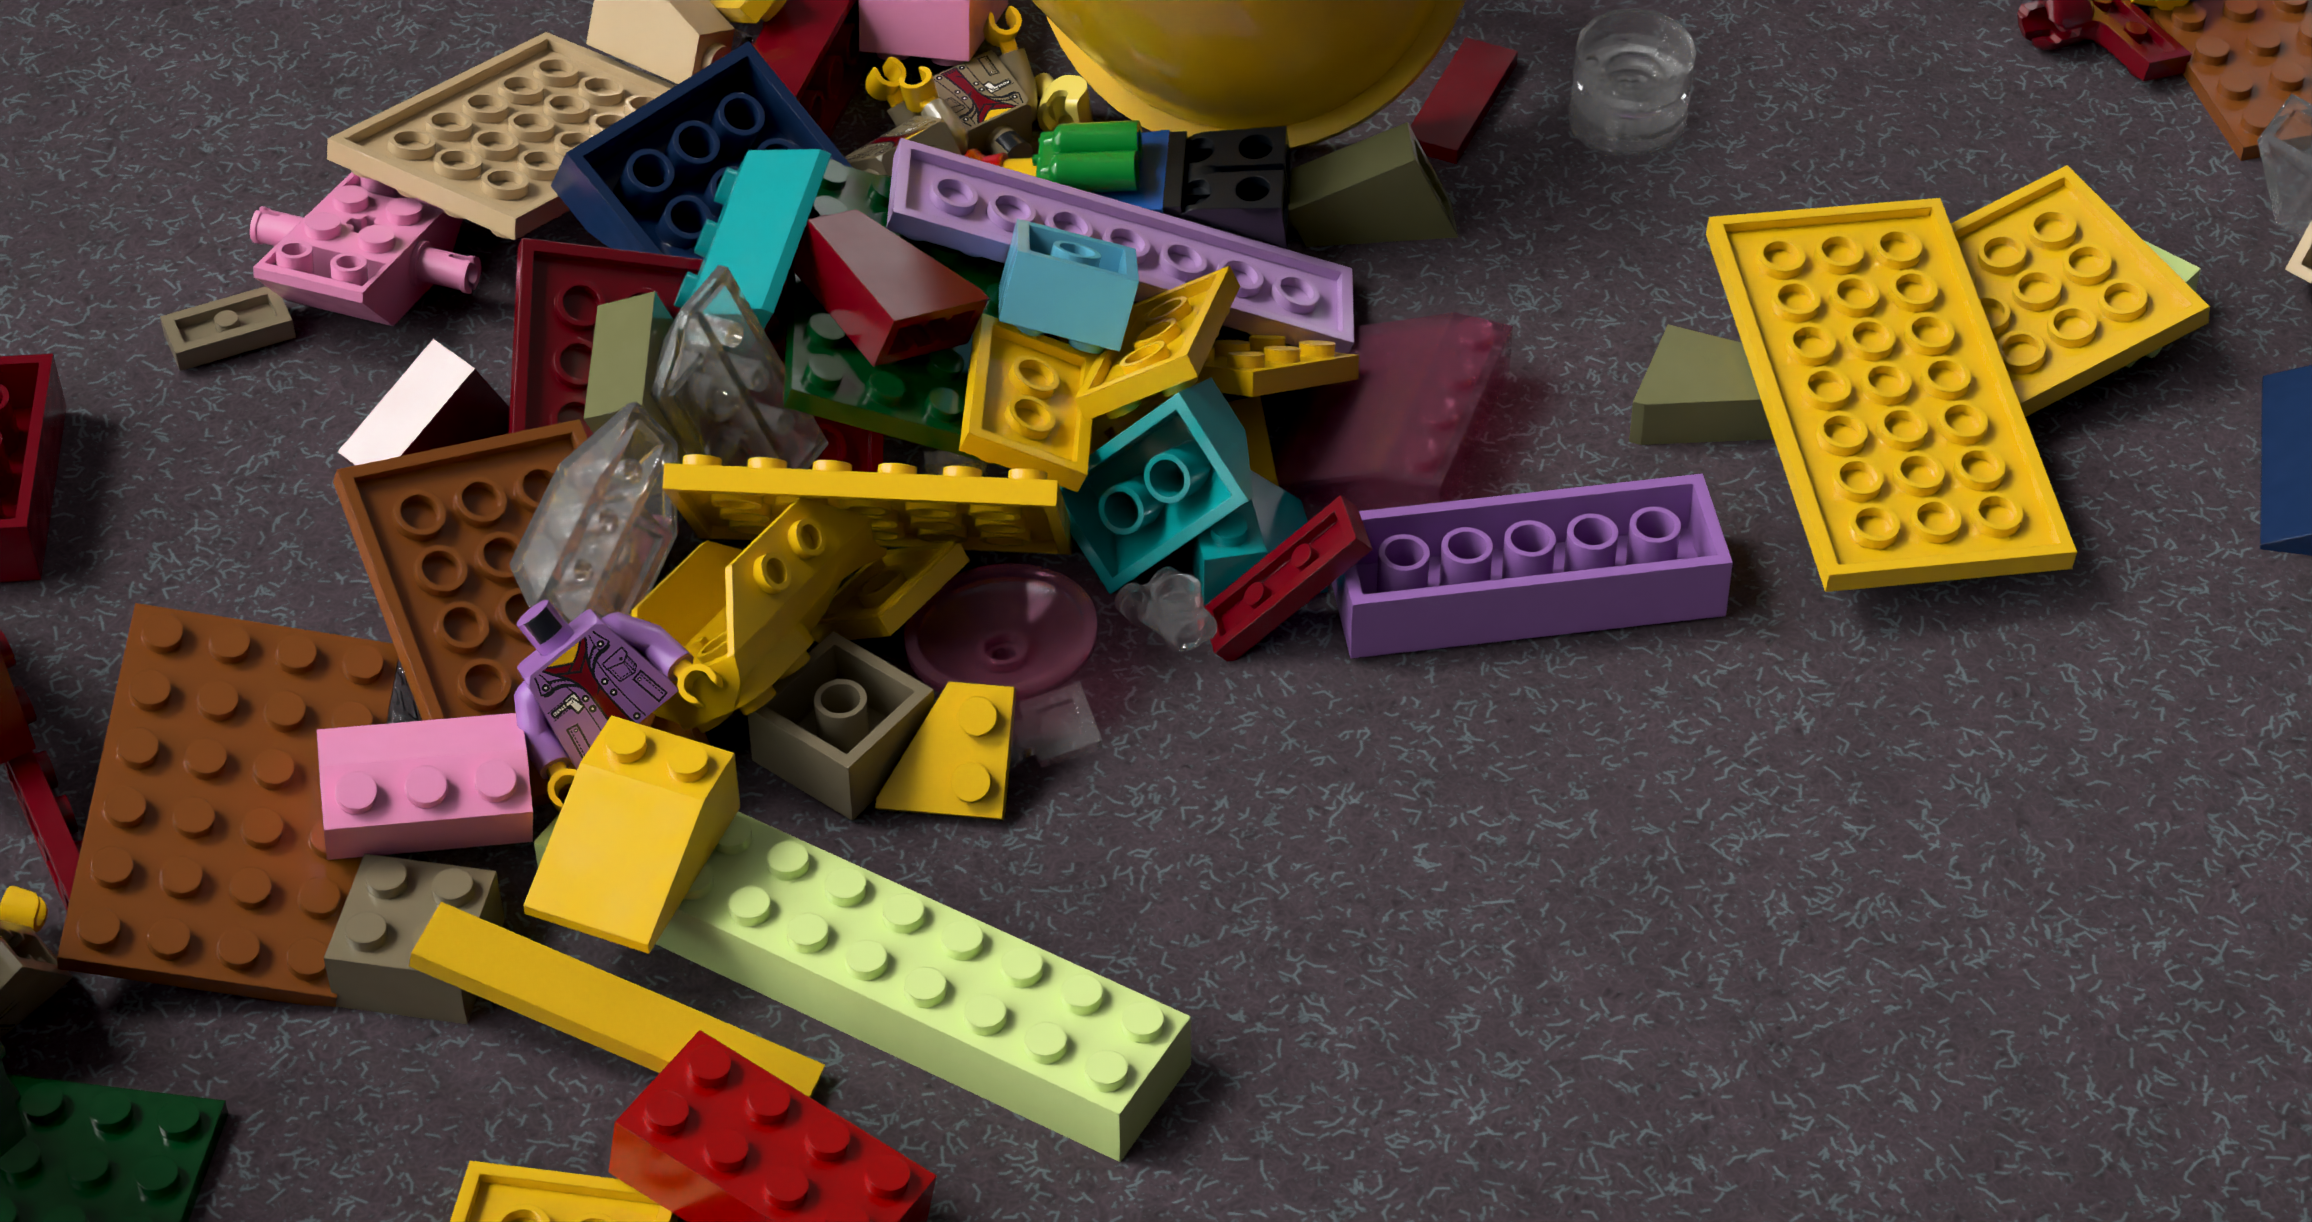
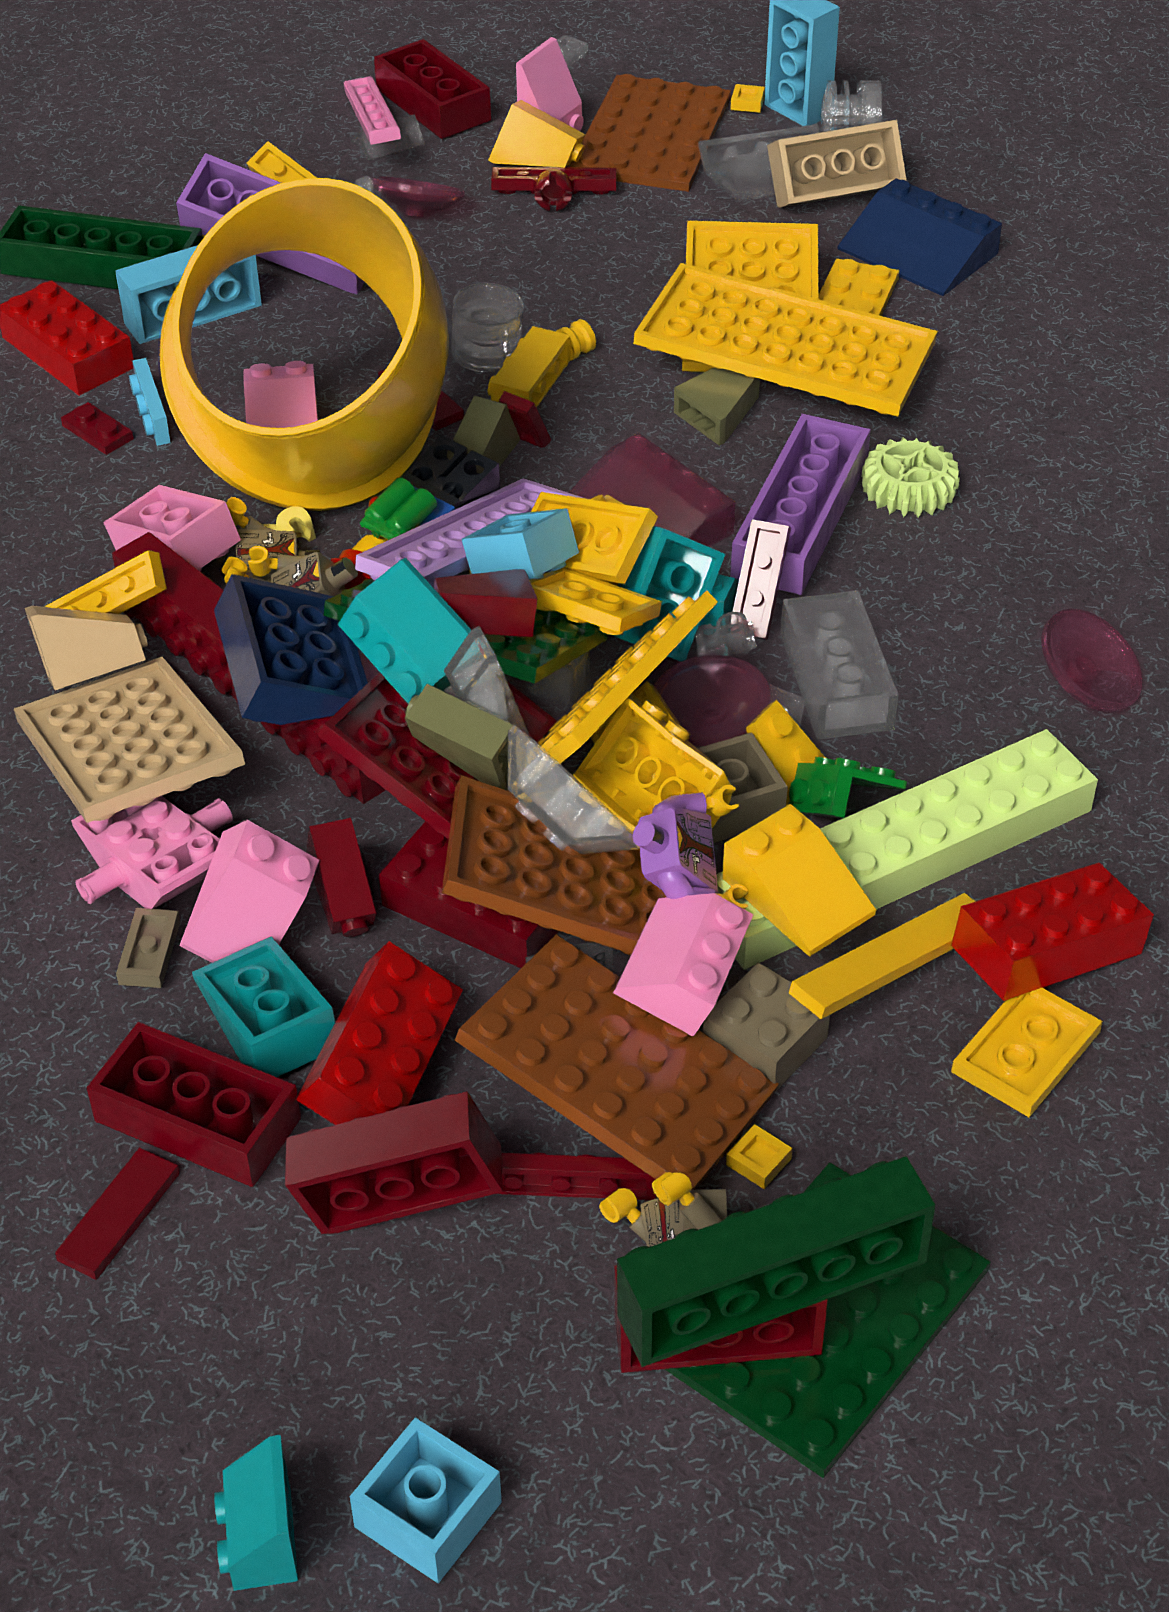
camera: 60 degrees left, 0 degrees up
none -> bright pink slope [179,820,319,963]
none -> teal slope [192,936,335,1077]
none -> red brick [296,941,463,1125]
none -> yellow brick [488,326,570,408]
none -> dark red tile [498,391,551,448]
none -> yellow wheel [556,319,596,361]
none -> yellow plate [726,1124,793,1189]
none -> clear brick [780,590,899,740]
none -> green bracket [789,757,907,818]
none -> yellow plate [819,258,899,316]
none -> yellowish green gear [861,437,960,518]
none -> clear pink dish [1041,609,1142,713]

